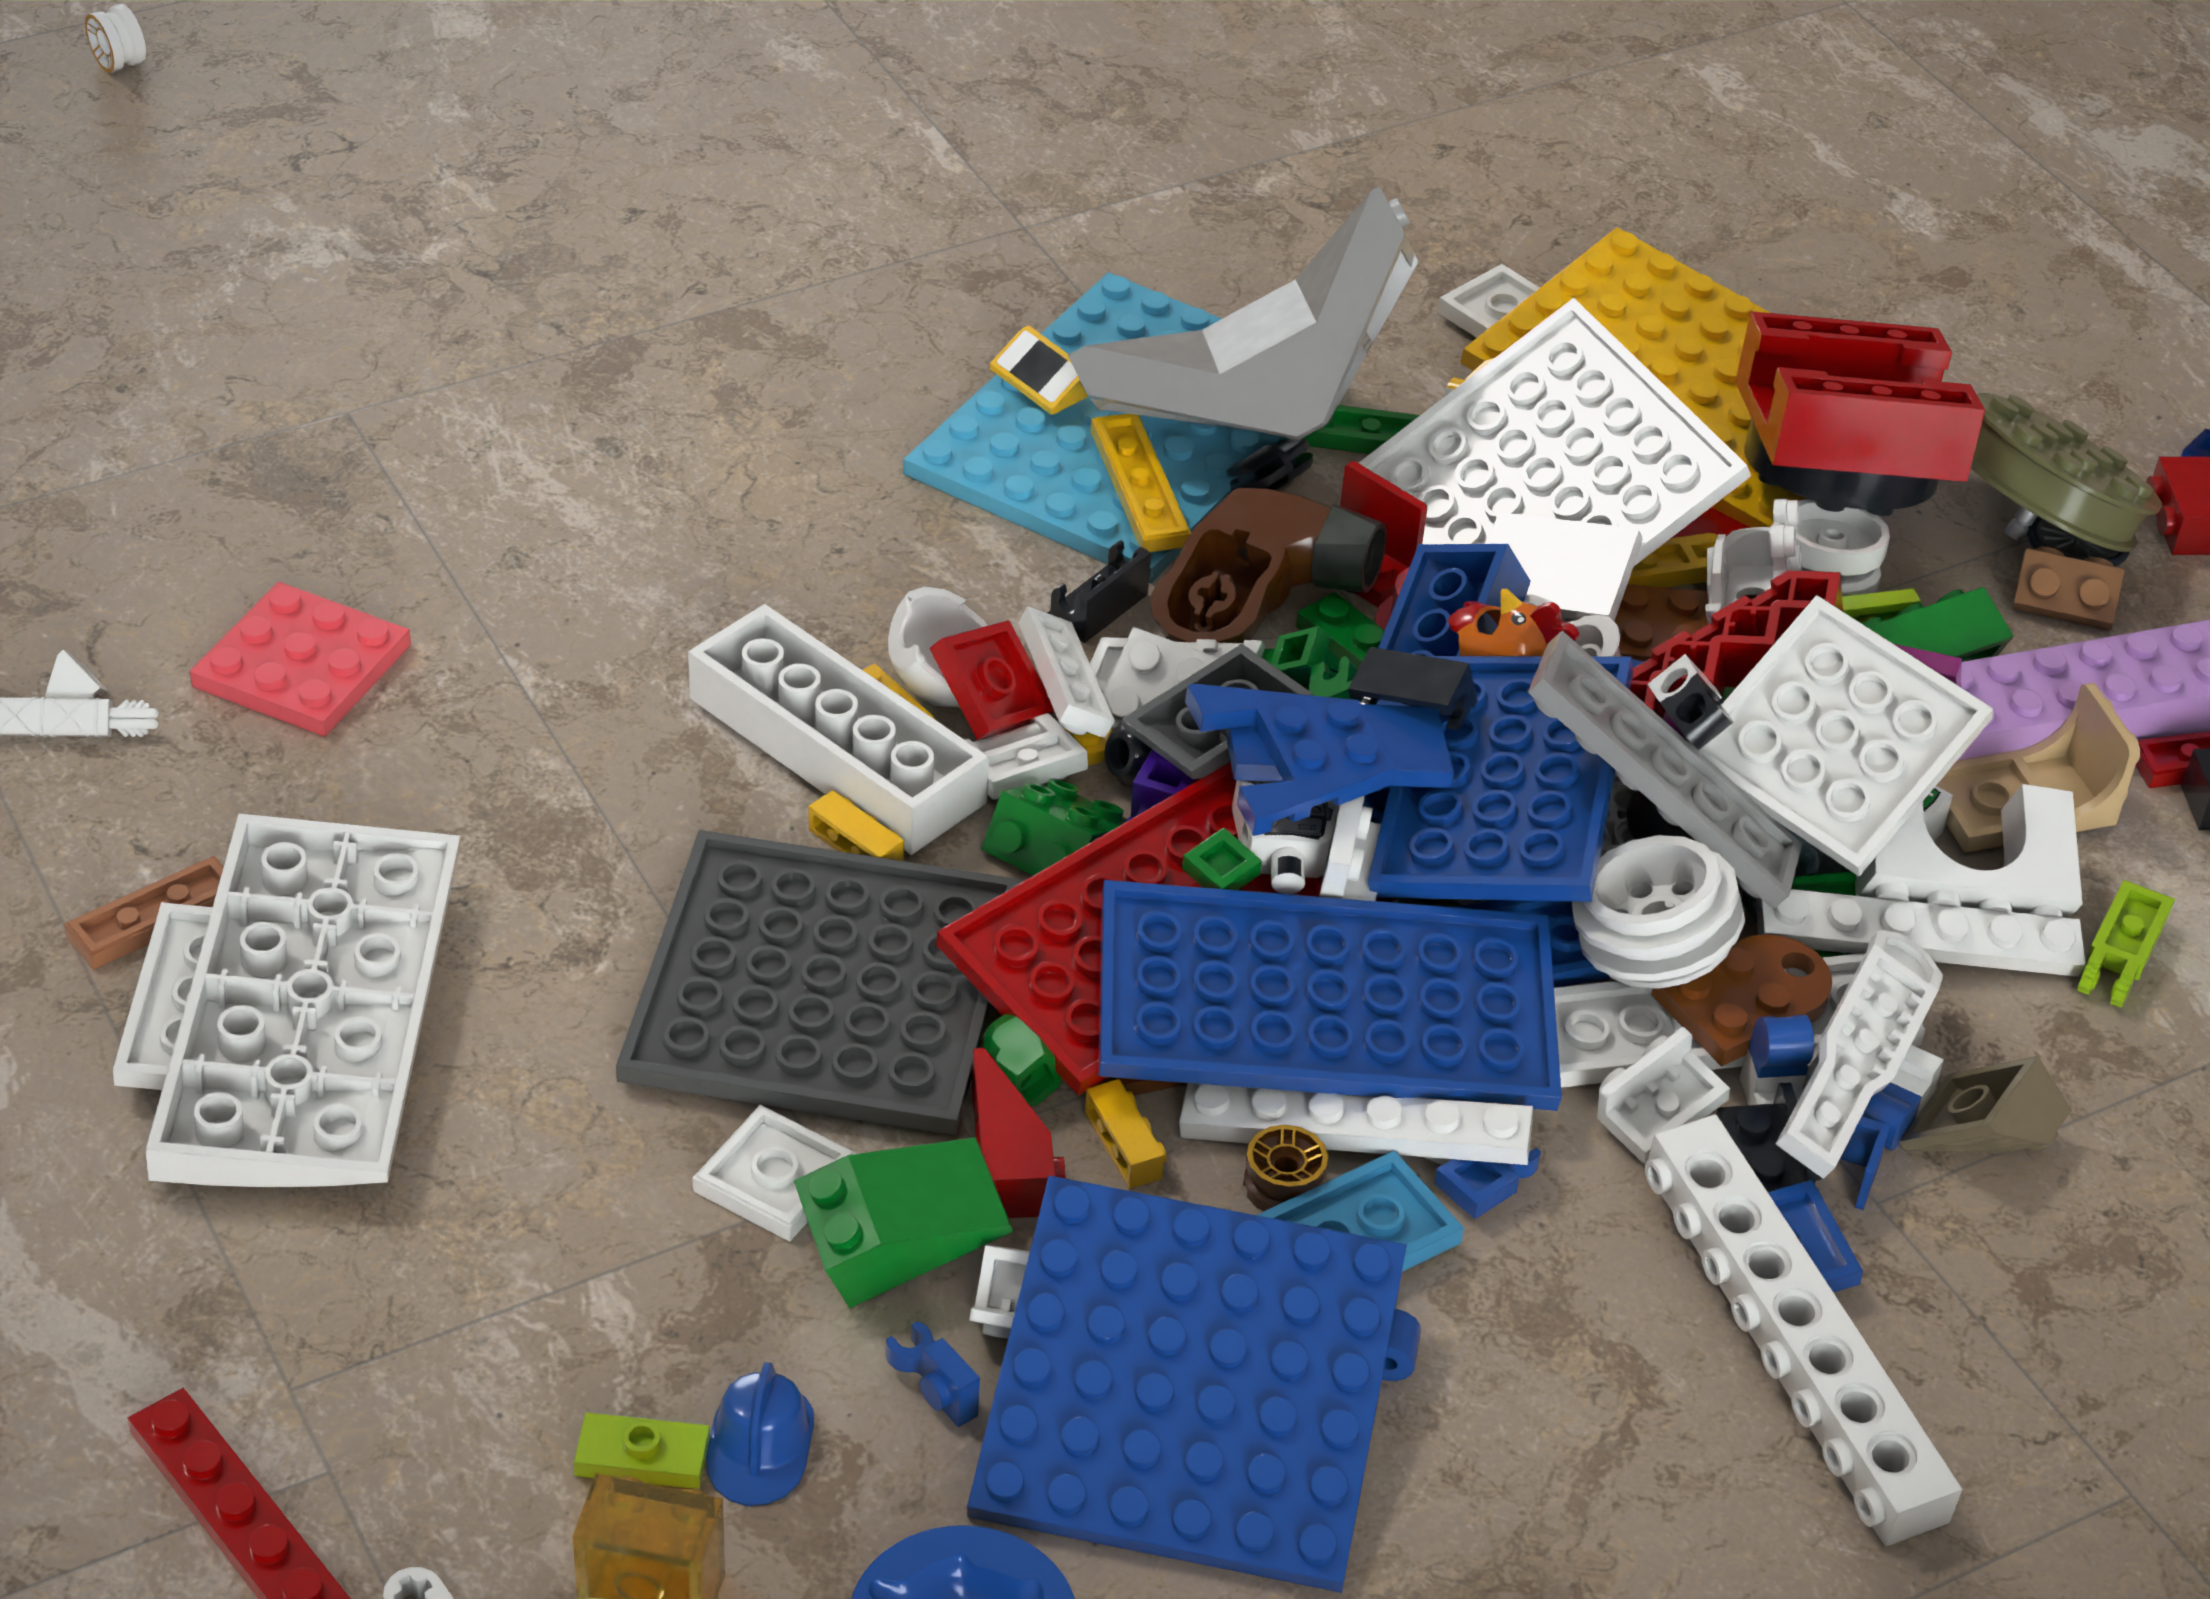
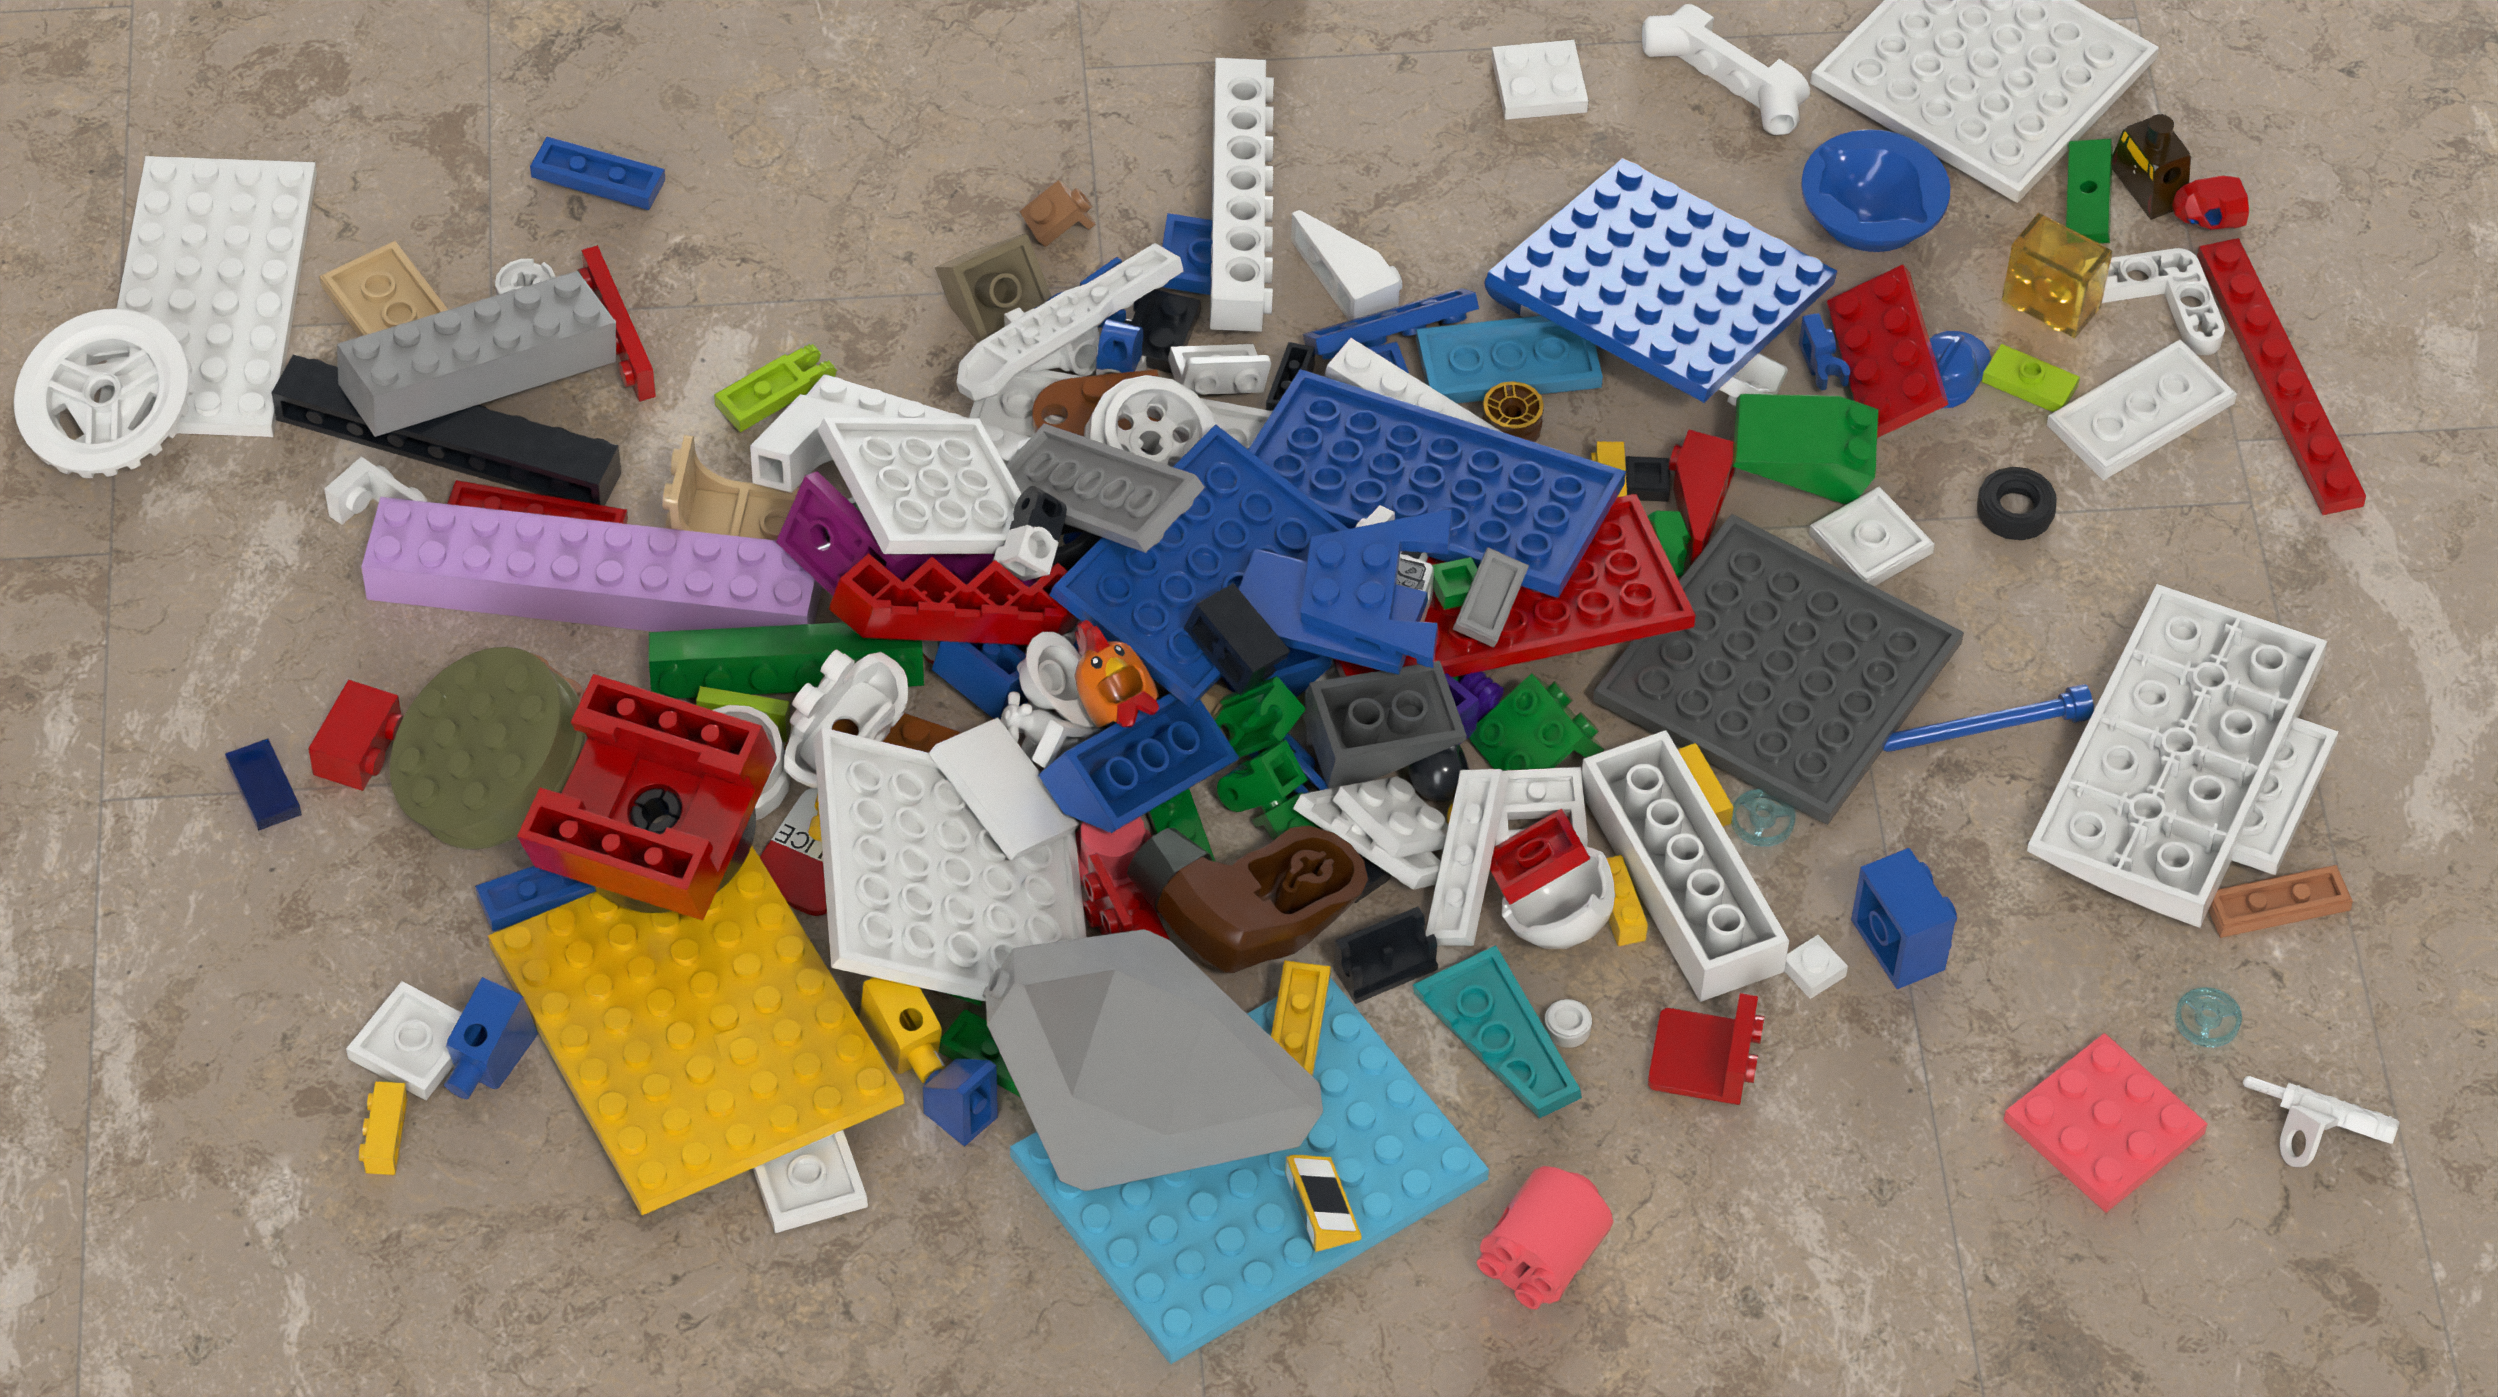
camera: 155 degrees left, 10 degrees up
none -> white plate [346,981,462,1100]
none -> yellow piece [359,1081,408,1175]
none -> blue torso [444,977,538,1099]
none -> blue slope [923,1059,998,1147]
none -> medium nougat bracket [1019,180,1096,247]
none -> black piece [1266,342,1315,411]
none -> white slope [1291,210,1402,321]
none -> blue plate [1302,288,1479,359]
none -> teal wing [1412,945,1582,1119]
none -> light grey tile [1453,547,1529,648]
none -> coral cylinder [1476,1166,1613,1310]
none -> white tile [1544,999,1592,1048]
none -> black tile [1625,456,1670,502]
none -> red bracket [1648,993,1765,1105]
none -> clear light blue piece [1731,789,1796,847]
none -> white plate [1784,935,1848,999]
none -> red plate [1827,264,1949,438]
none -> blue brick [1851,848,1957,989]
none -> blue piece [1883,684,2094,752]
none -> black tyre [1977,467,2057,541]
none -> white tile [2047,339,2237,481]
none -> clear light blue piece [2175,987,2242,1047]

